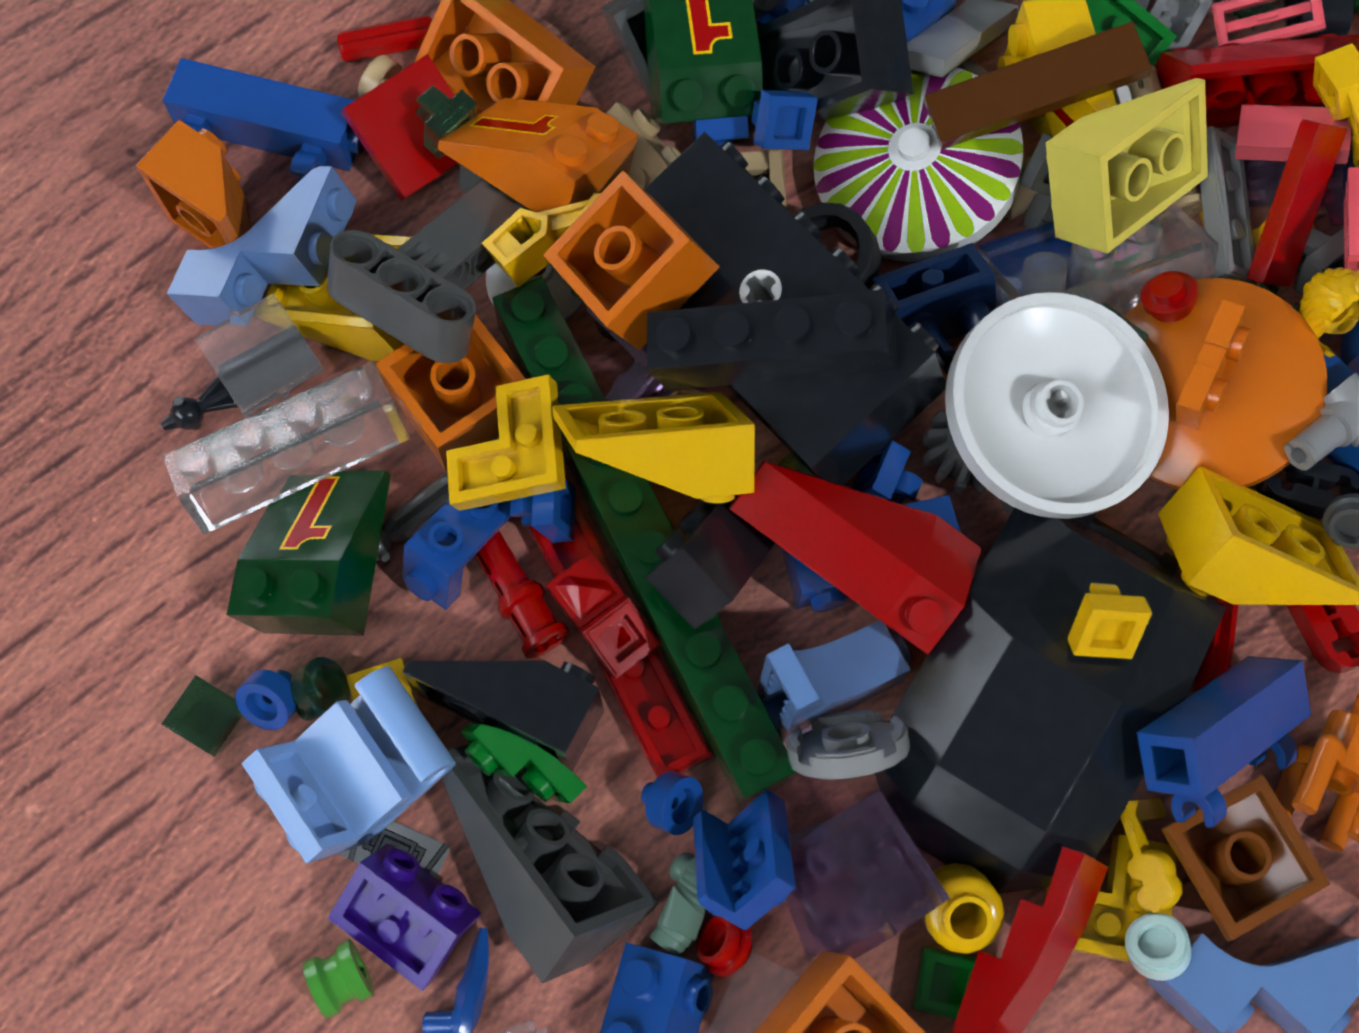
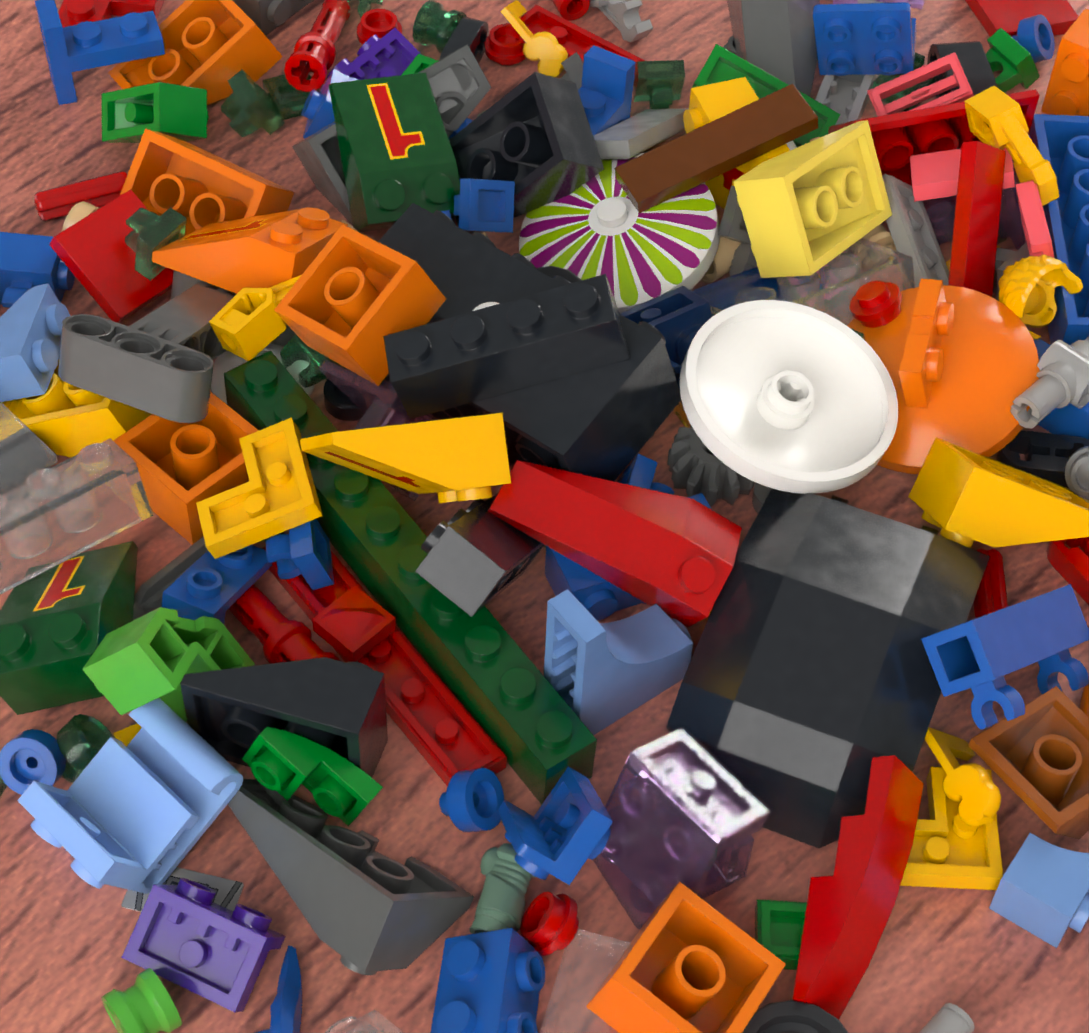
camera: 10 degrees left, 20 degrees down
red tile [578,597,661,679] -> none
light grey tile [786,710,910,779] -> none
yellow head [918,863,1004,954] -> none
yellow tile [1067,583,1152,659] -> none
light aqua tile [1125,913,1192,981] -> none
none -> bright green brick [82,607,255,722]

